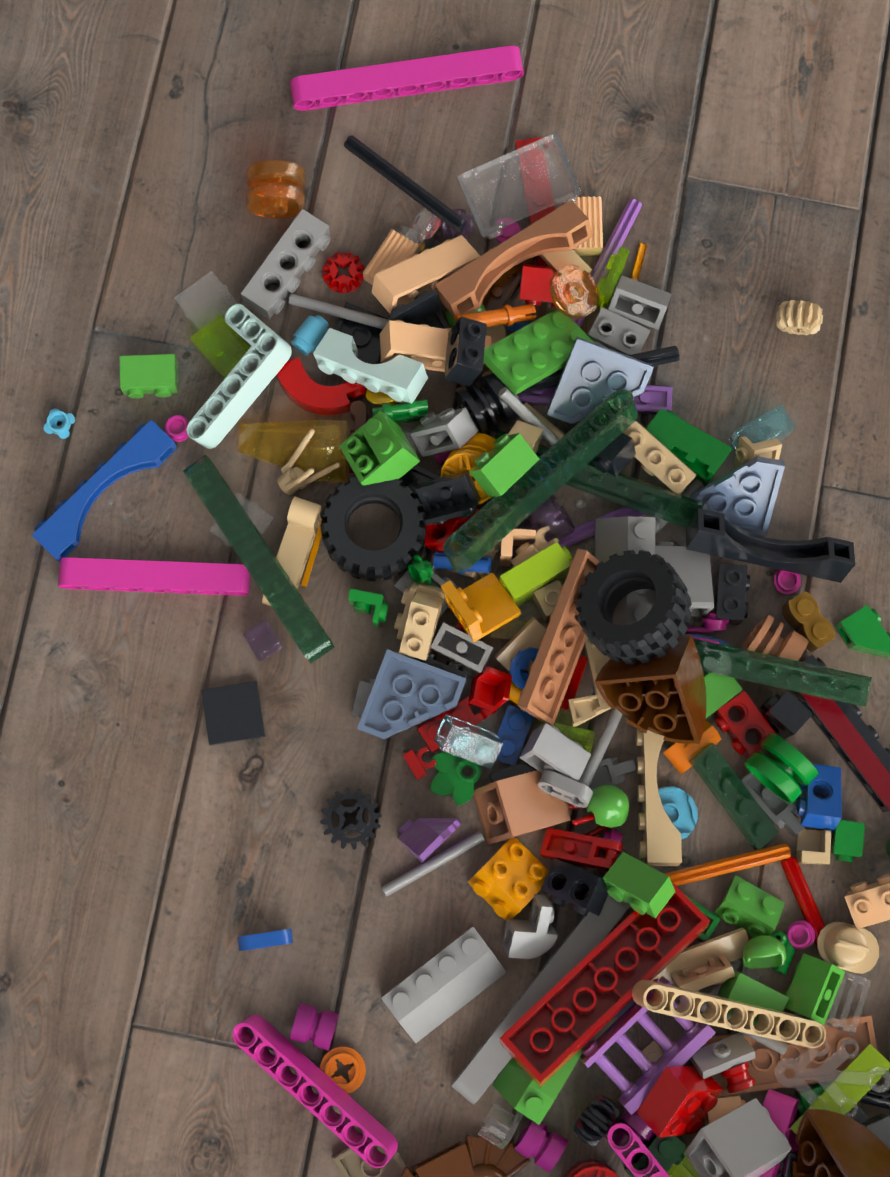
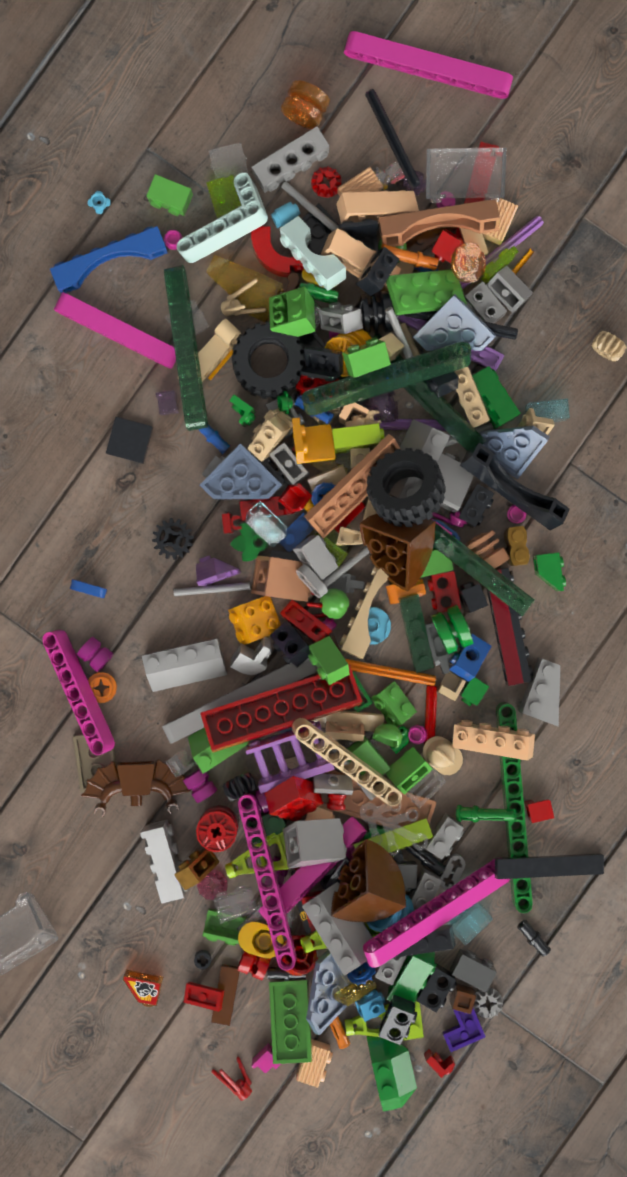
camera: 30 degrees right, 10 degrees up
none -> blue pin [195,419,230,454]

